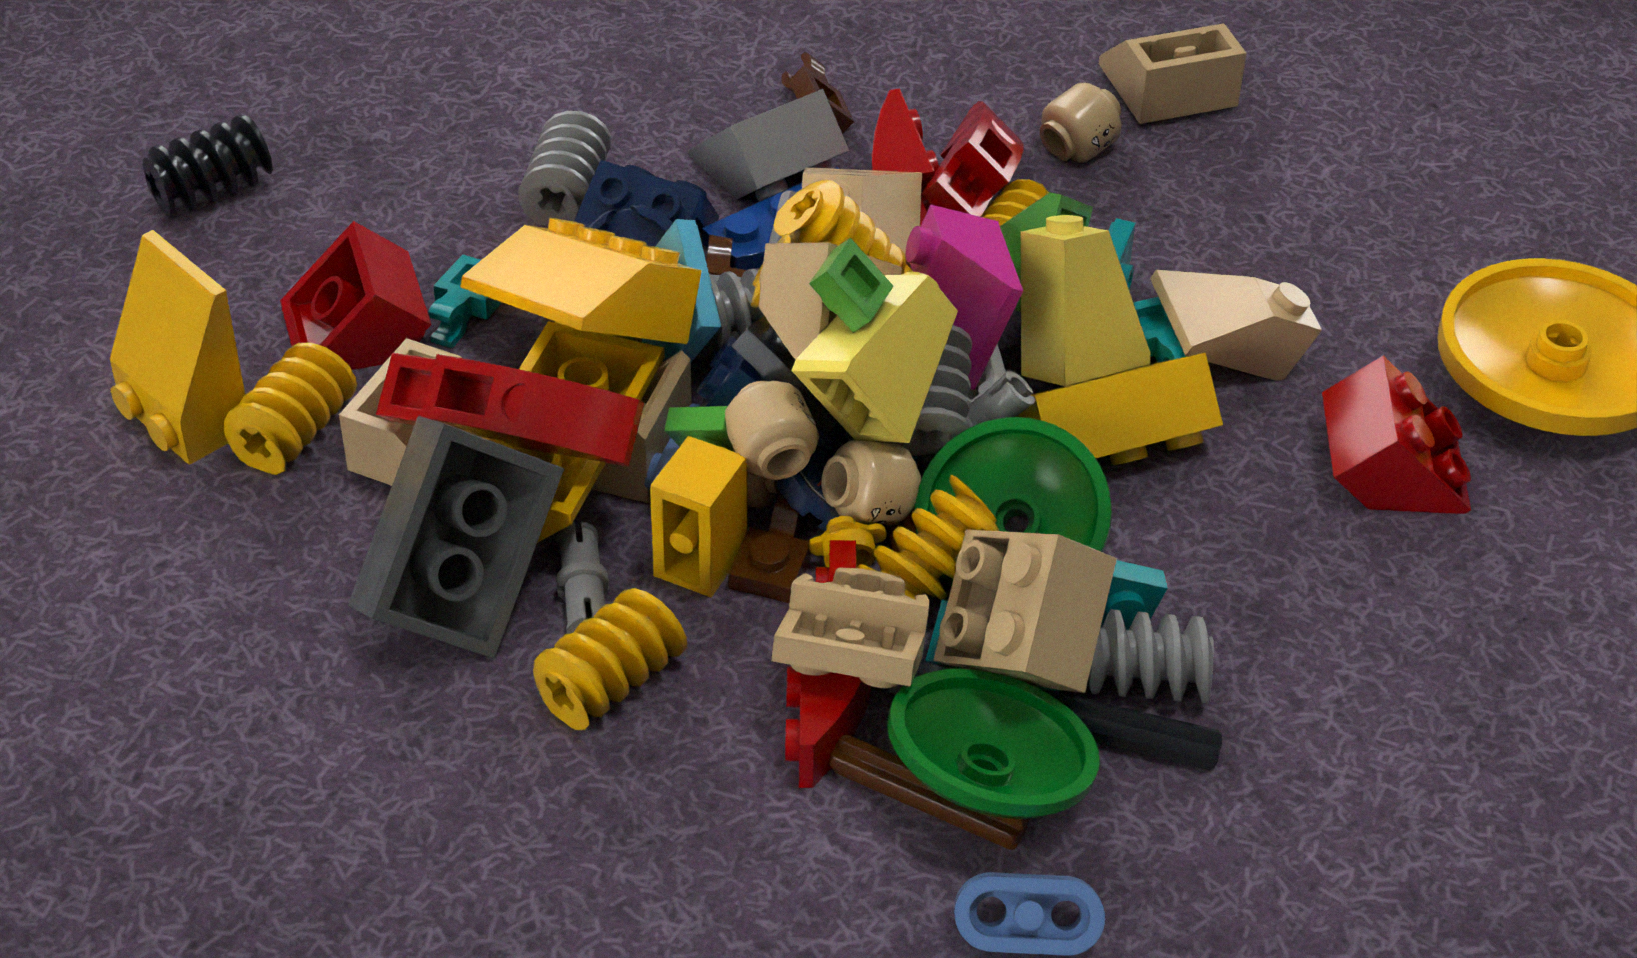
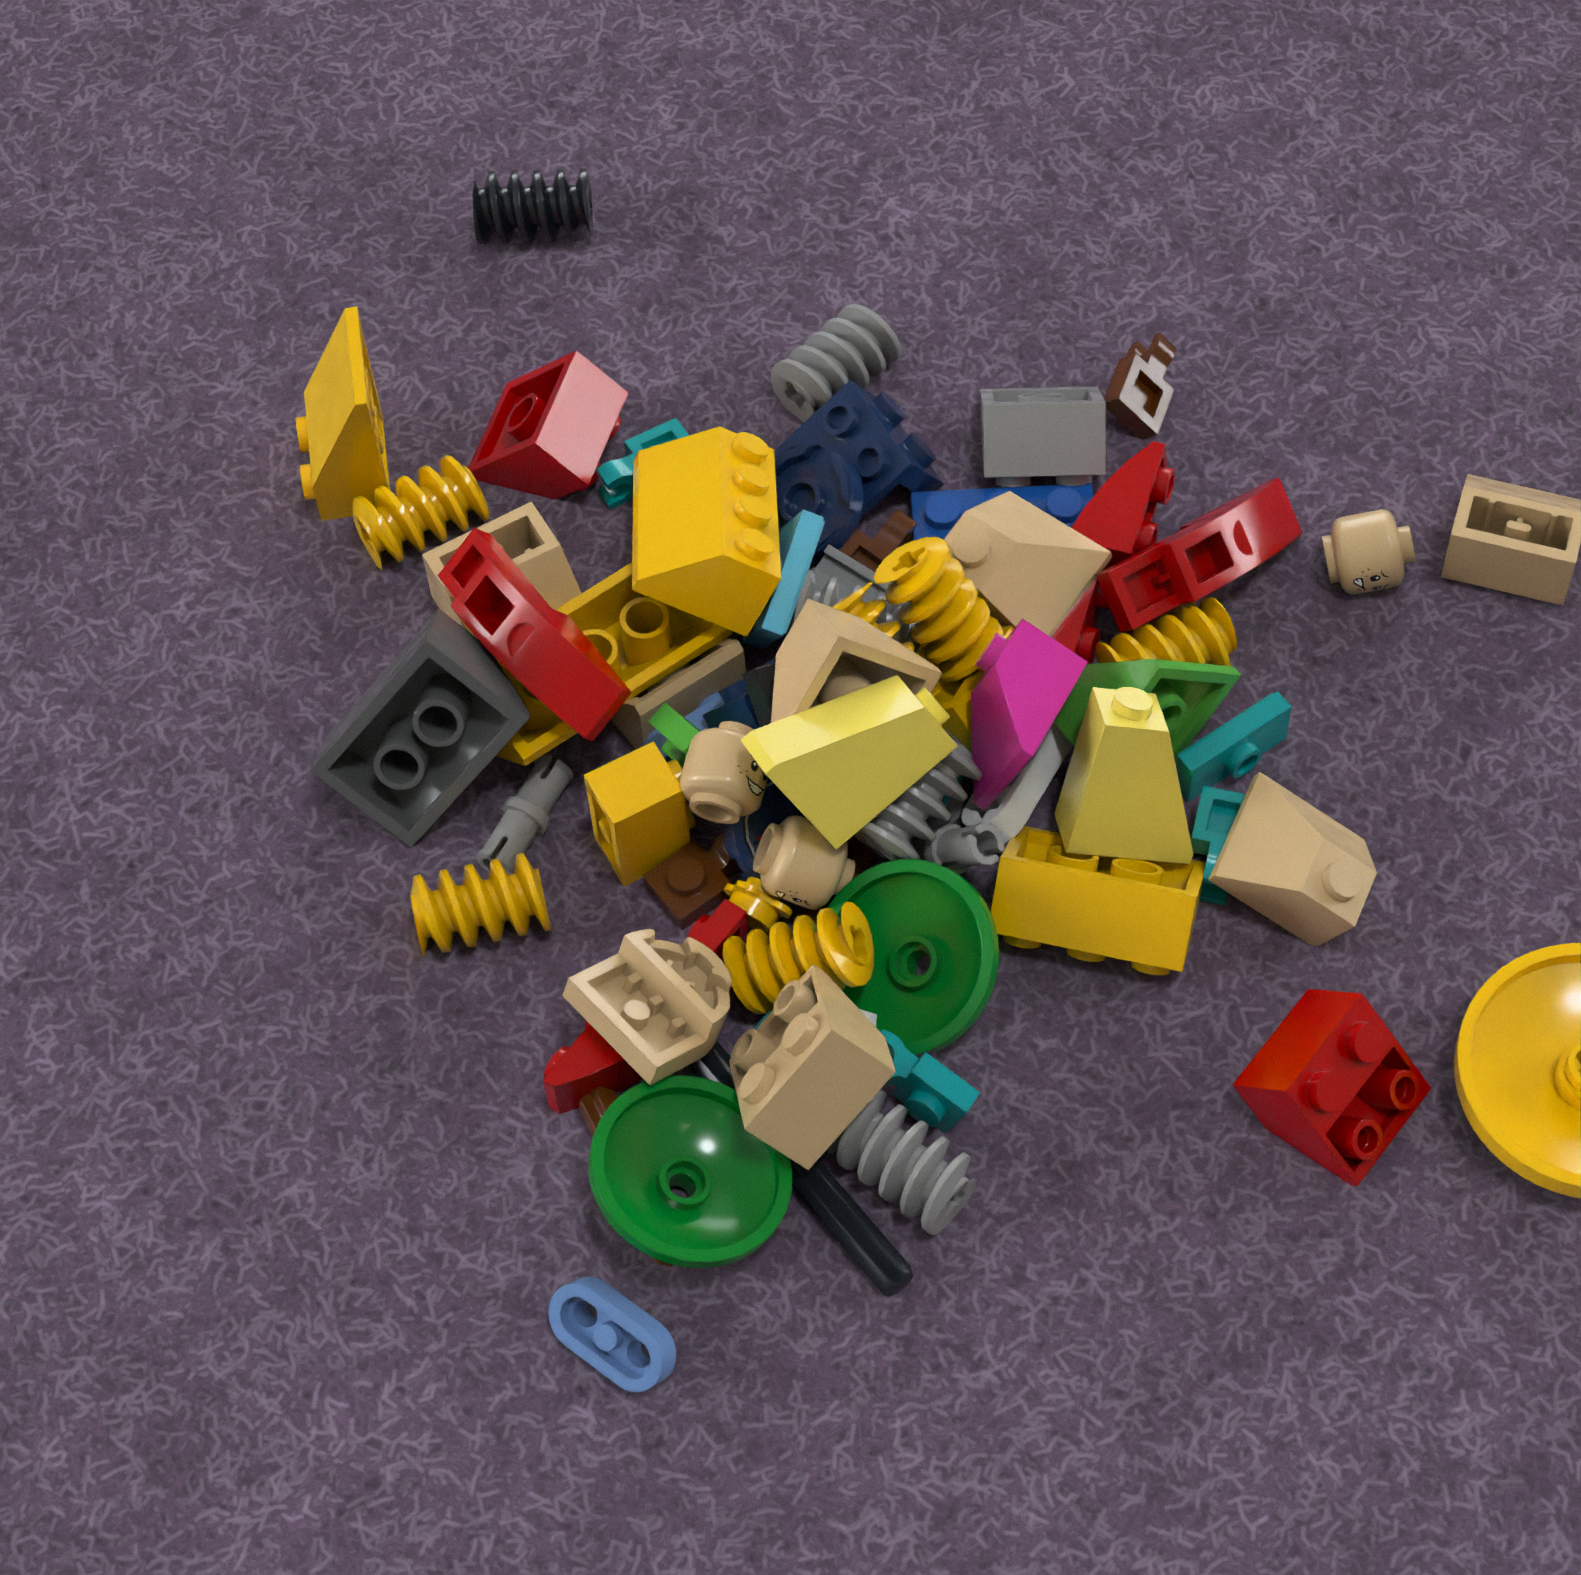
camera: 40 degrees right, 15 degrees up
bright green plate [809,238,894,333] -> none

